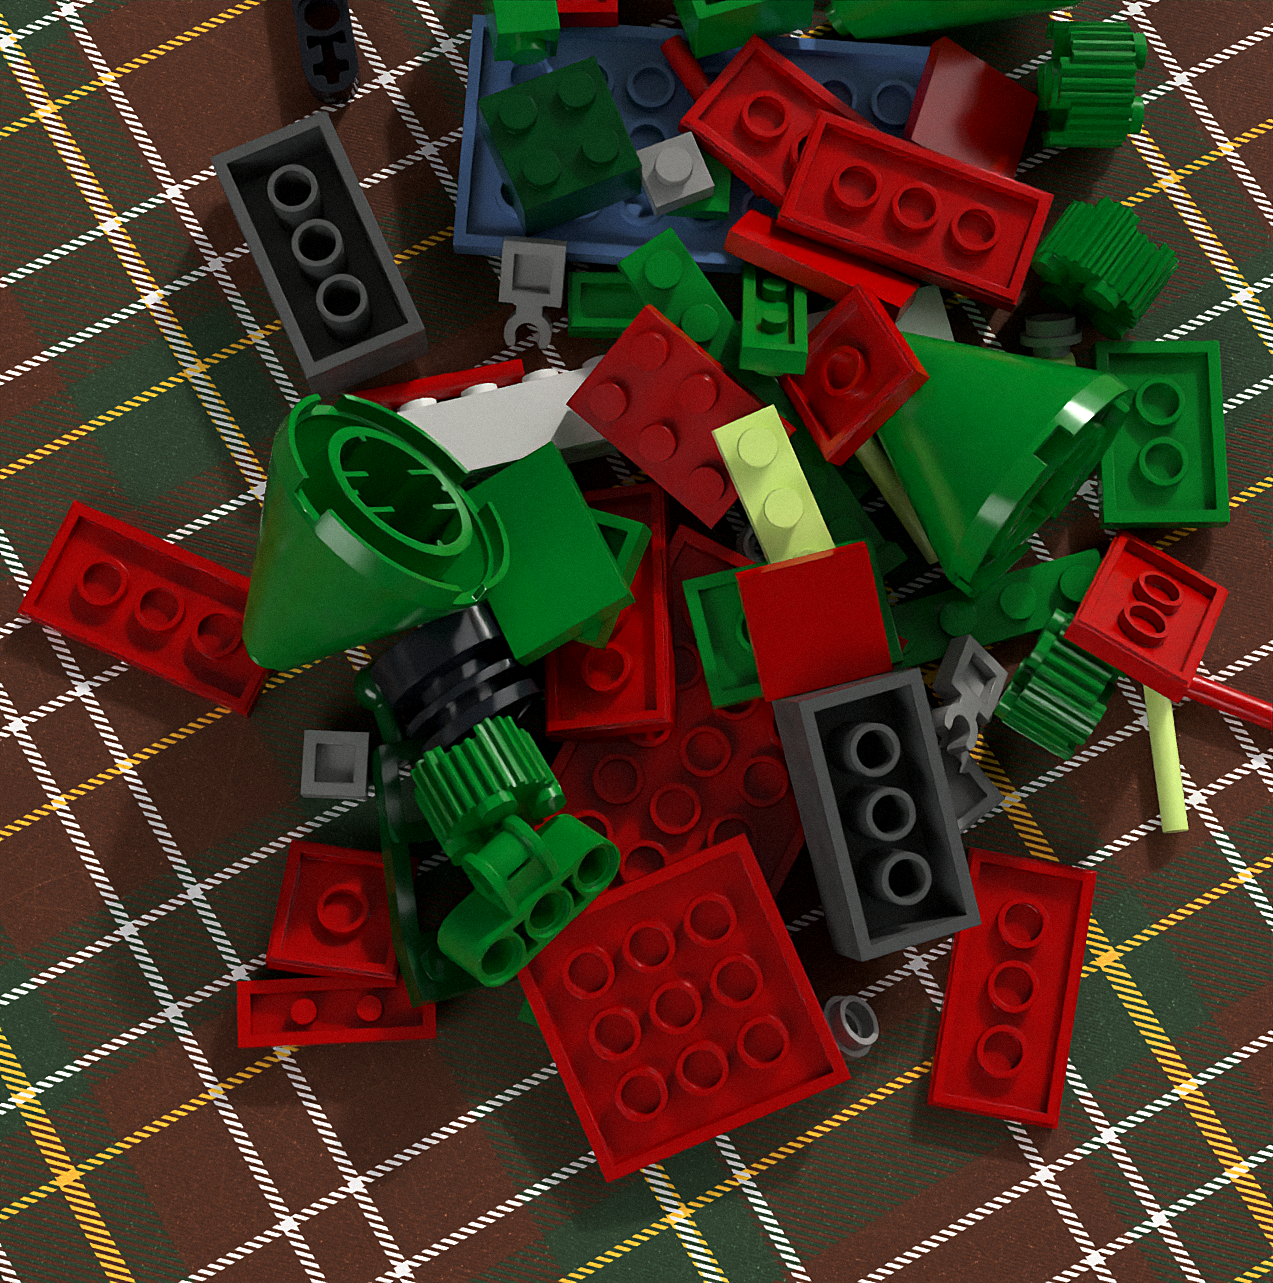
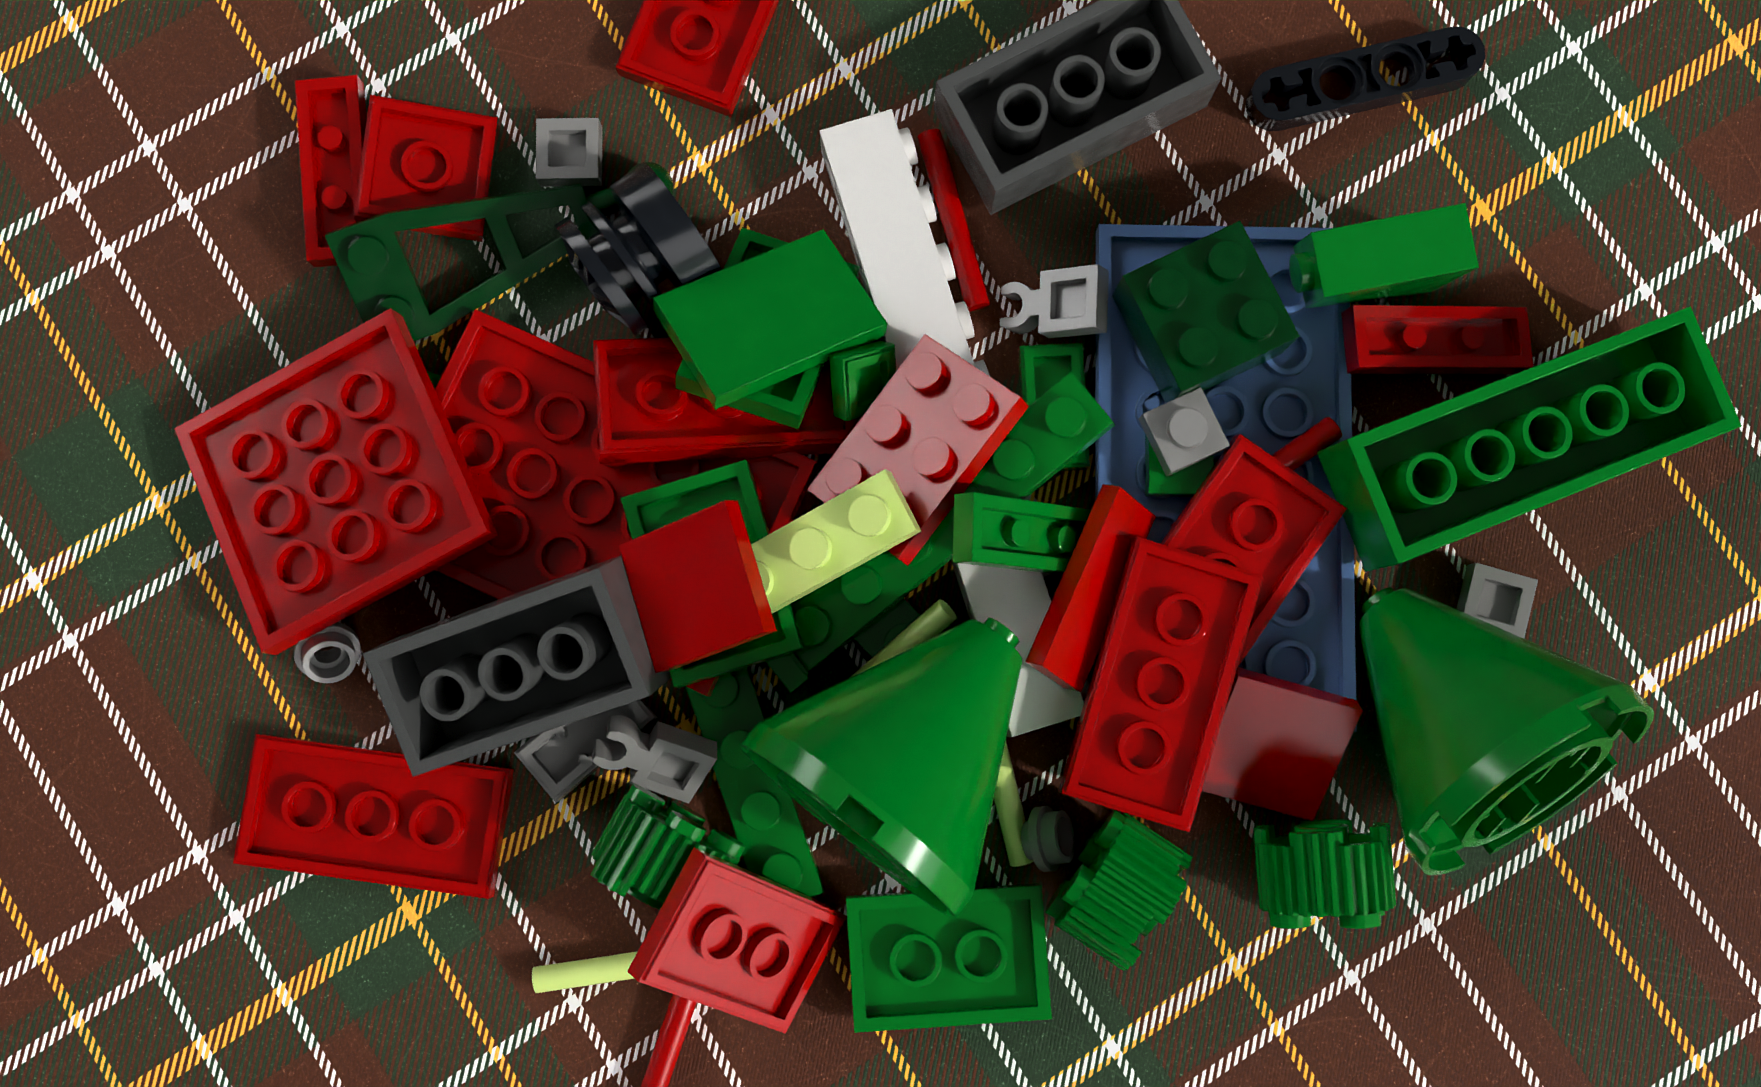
camera: 90 degrees right, 5 degrees up
green cone [242,393,510,671] -> none
green brick [410,716,567,866] -> none
green piece [437,813,621,988] -> none
red tile [775,282,930,467] -> none
none -> green tile [829,340,896,421]

